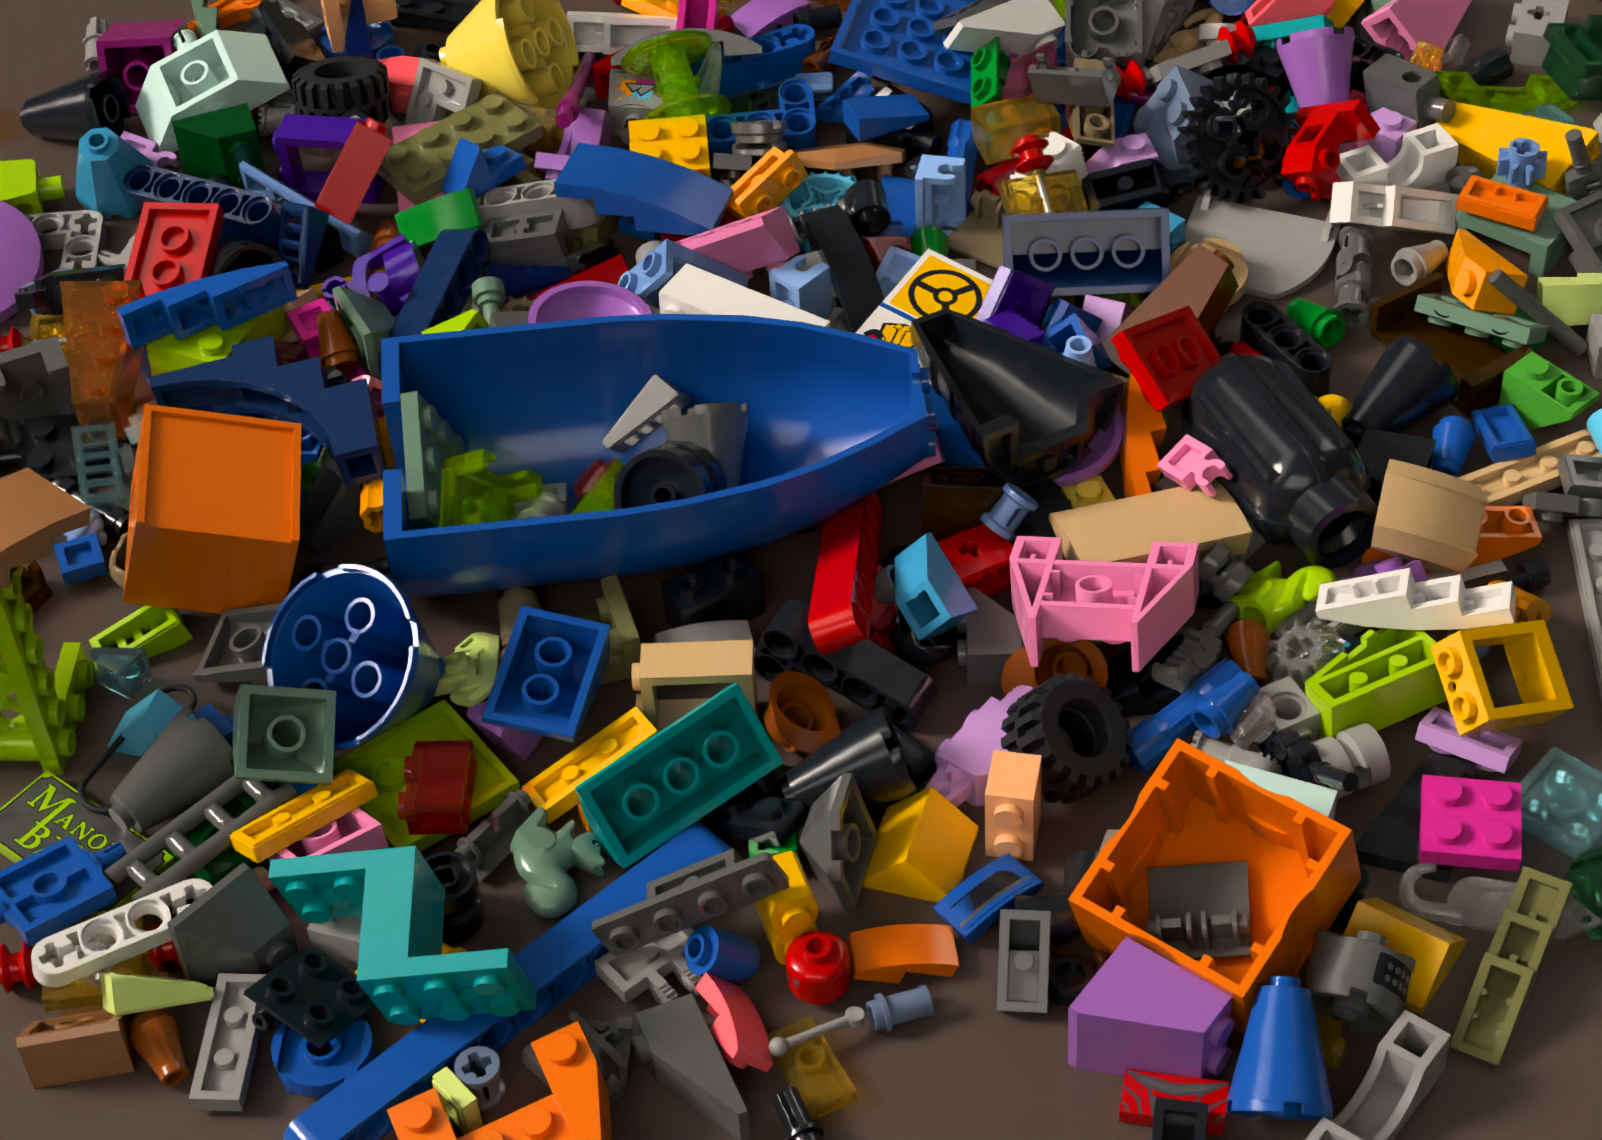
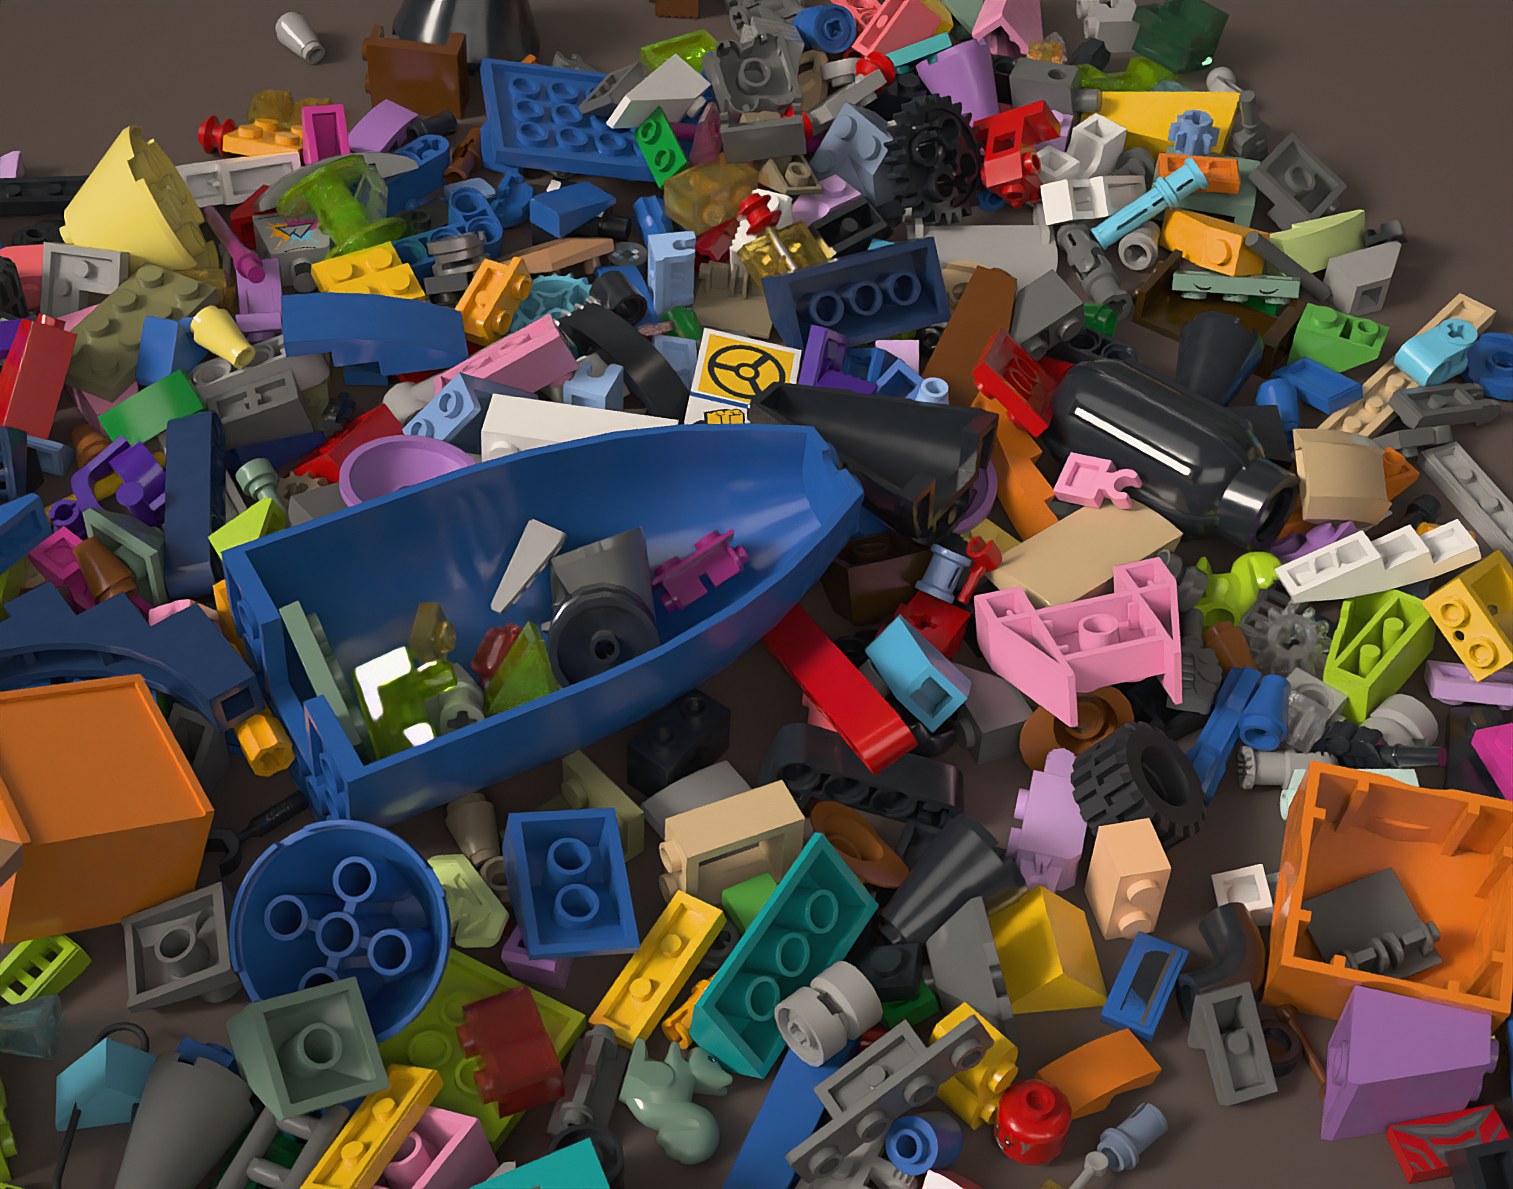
camera: 30 degrees left, 0 degrees up
none -> light yellow cone [190,306,256,369]
none -> clear yellow plate [408,602,456,673]
none -> magenta hinge [651,529,750,613]
none -> light grey wheel [774,961,883,1067]
none -> red hand [957,536,1002,605]
none -> dark grey slope [1010,269,1085,361]
none -> medium azure pin [1090,157,1209,251]

